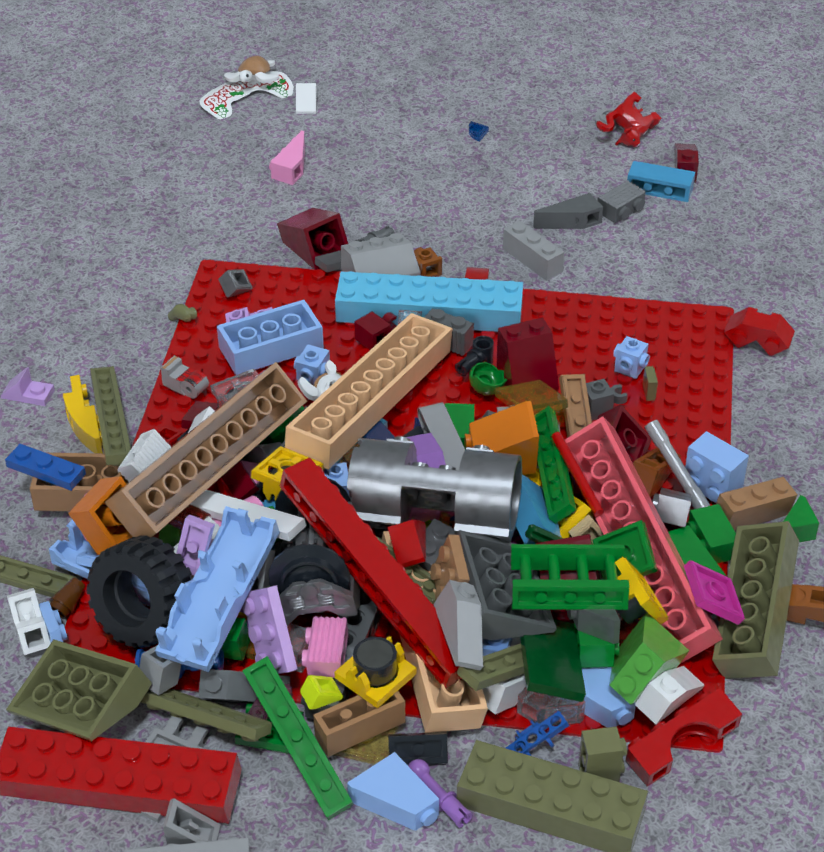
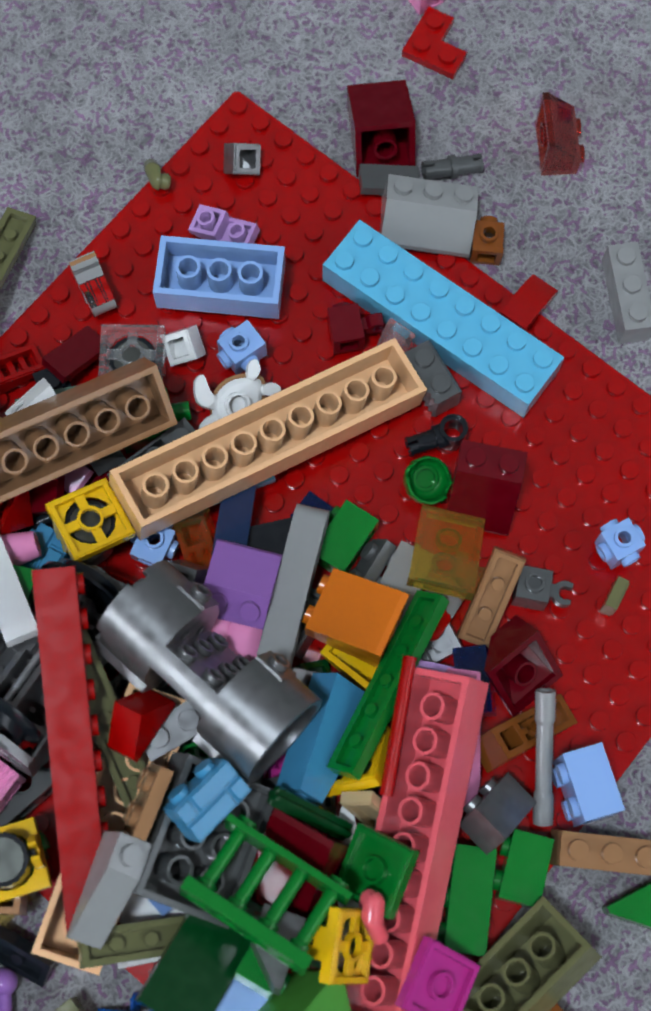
camera: 30 degrees right, 30 degrees up
none -> dark azure brick [163,758,251,843]
none -> coral arm [359,889,389,945]
none -> red plate [402,6,467,80]
none -> clear red slope [535,92,585,176]

